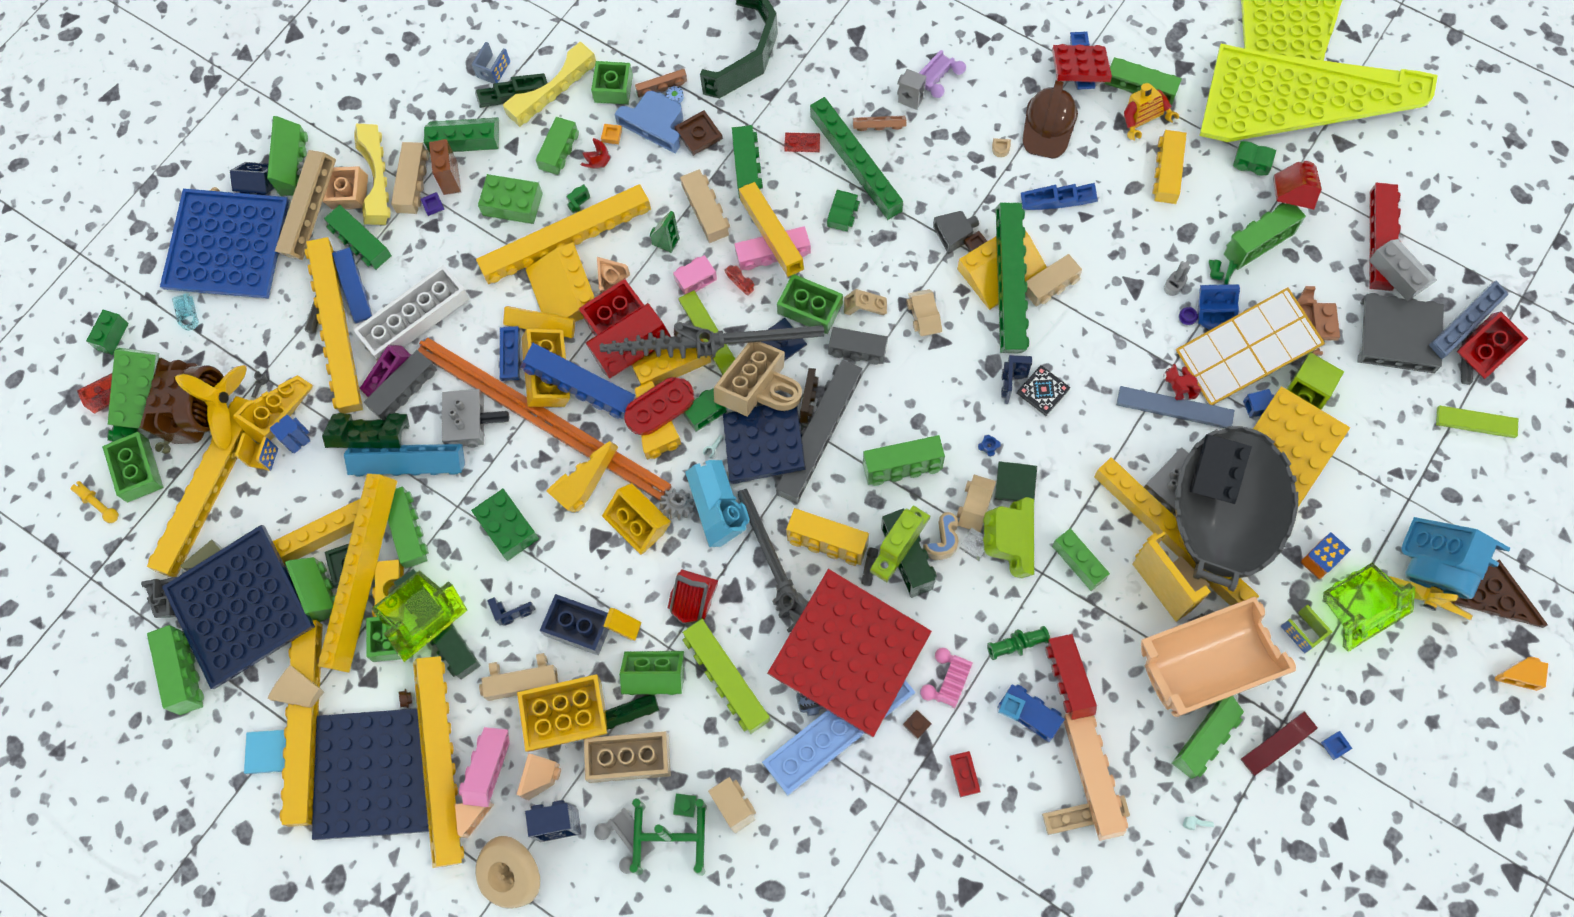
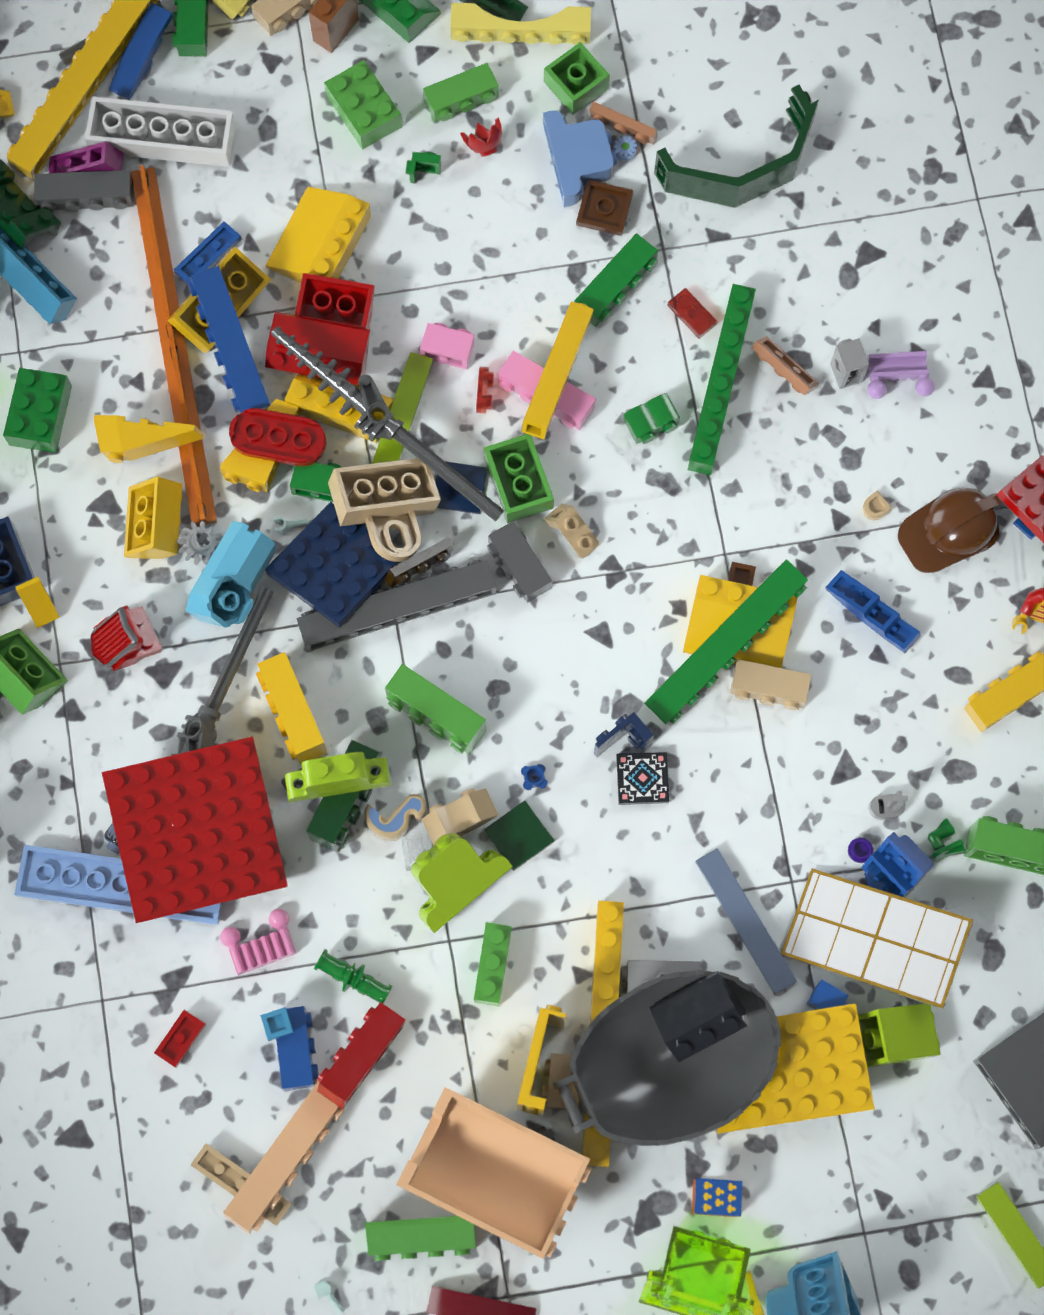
camera: 40 degrees right, 5 degrees up
dark purple plate [421,192,445,216] -> none
light grey piece [442,389,510,448] -> none
yellow brick [476,184,651,284] -> none
yellow tile [503,306,576,338] -> none
light nougat slope [597,257,630,293] -> none
light orange plate [601,124,622,145] -> none
green slope [650,211,680,253] -> none
tan brick [680,169,730,243] -> none
lime brick [682,619,771,734] -> none
reddish brown plate [903,710,932,740] -> none
tan brick [906,289,943,336] -> none
dark grey torso [933,211,979,254] -> none
red animal [1163,364,1201,400] -> none
lime piece [1281,605,1332,654] -> none
nougat plate [1297,286,1340,356] -> none

